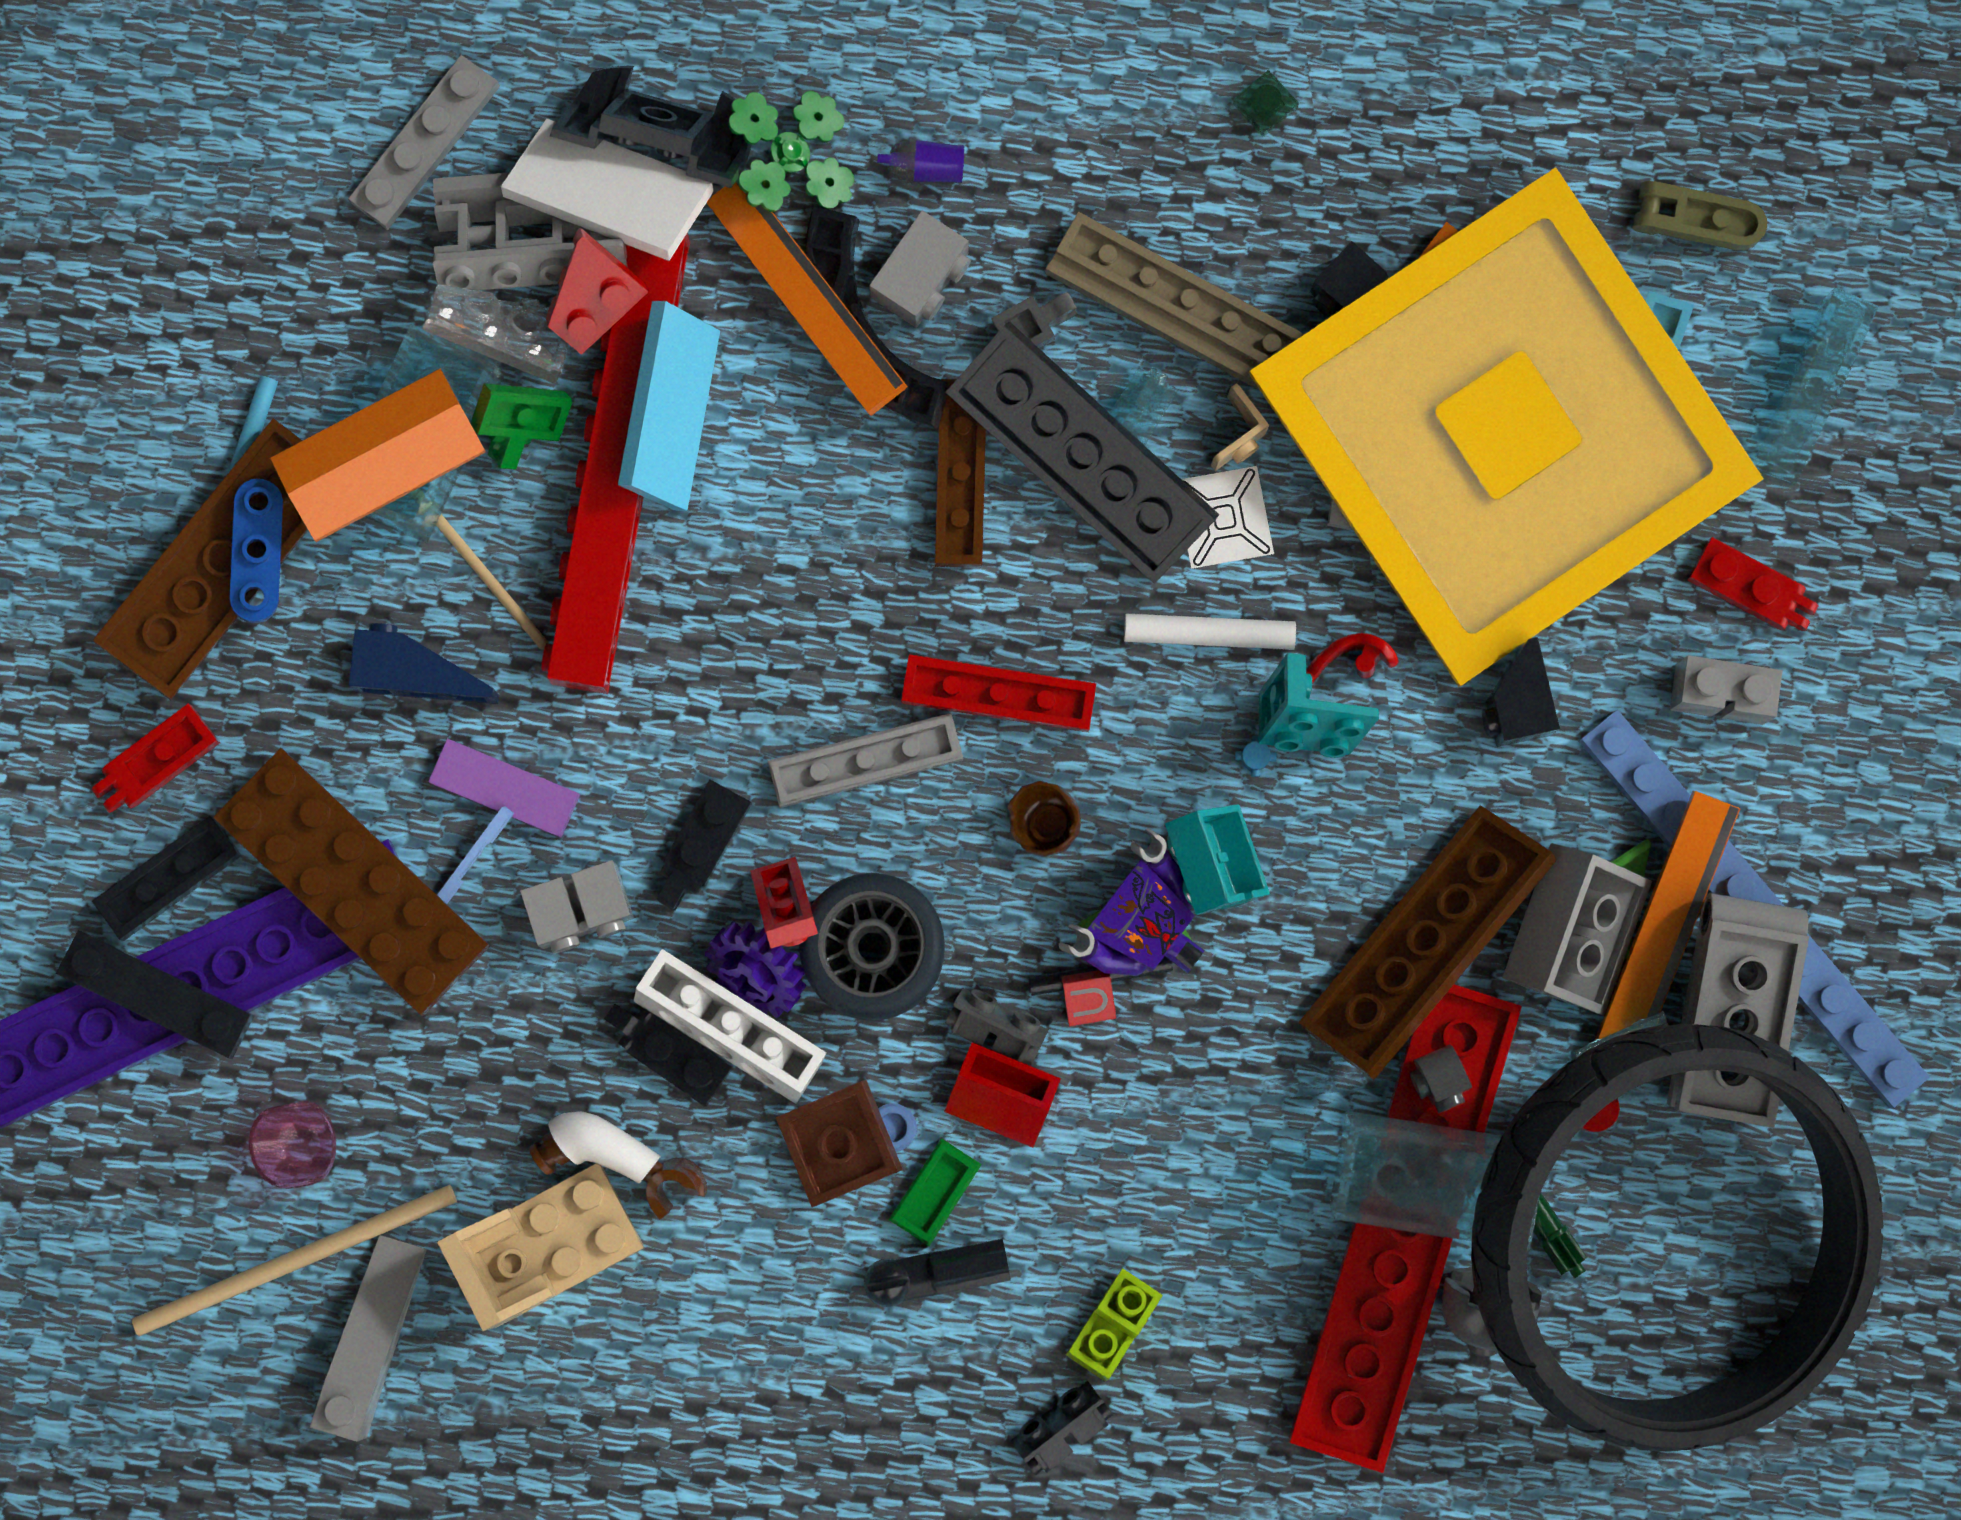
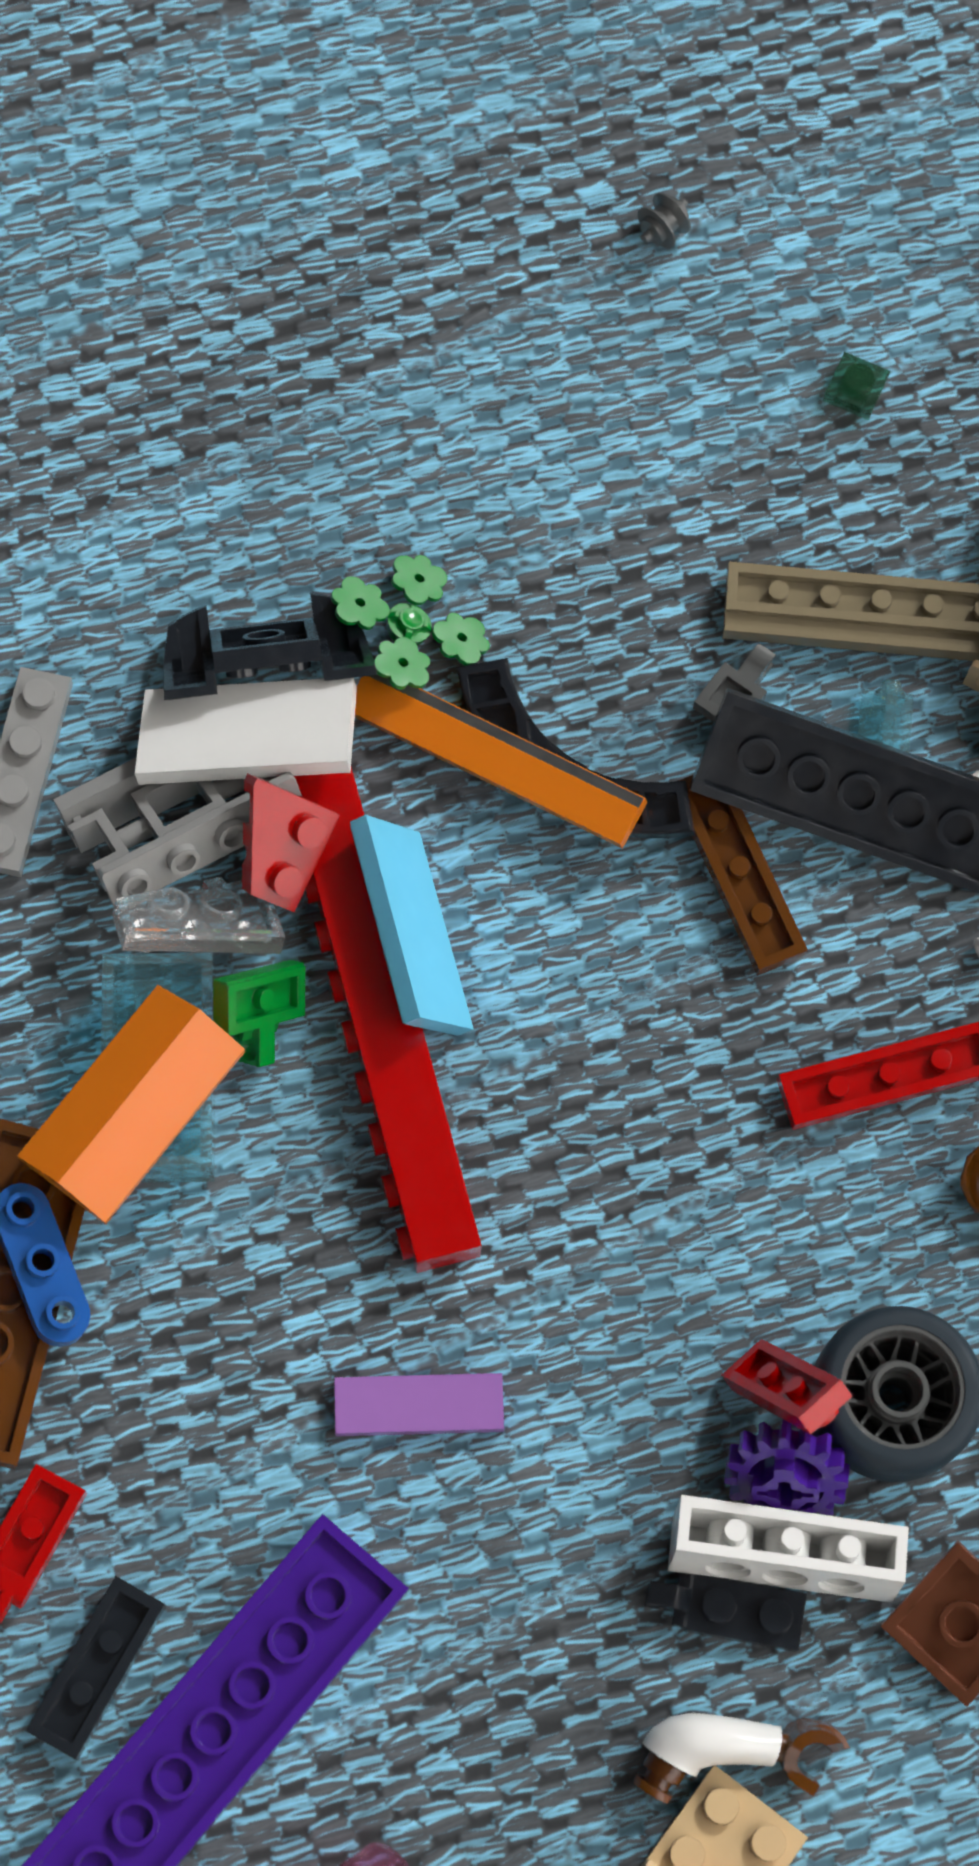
camera: 25 degrees left, 10 degrees down
black plate [55,930,255,1059] -> none
reddish brown plate [213,748,491,1016] -> none
dark blue slope [349,623,499,704] -> none
tan axle [409,488,549,650] -> none
light blue piece [437,806,514,904] -> none
light grey piece [520,860,634,954] -> none
black hinge [657,779,752,911] -> none
light grey tile [768,713,963,808] -> none
light grey brick [869,210,971,328] -> none
dark purple piece [877,137,965,184] -> none

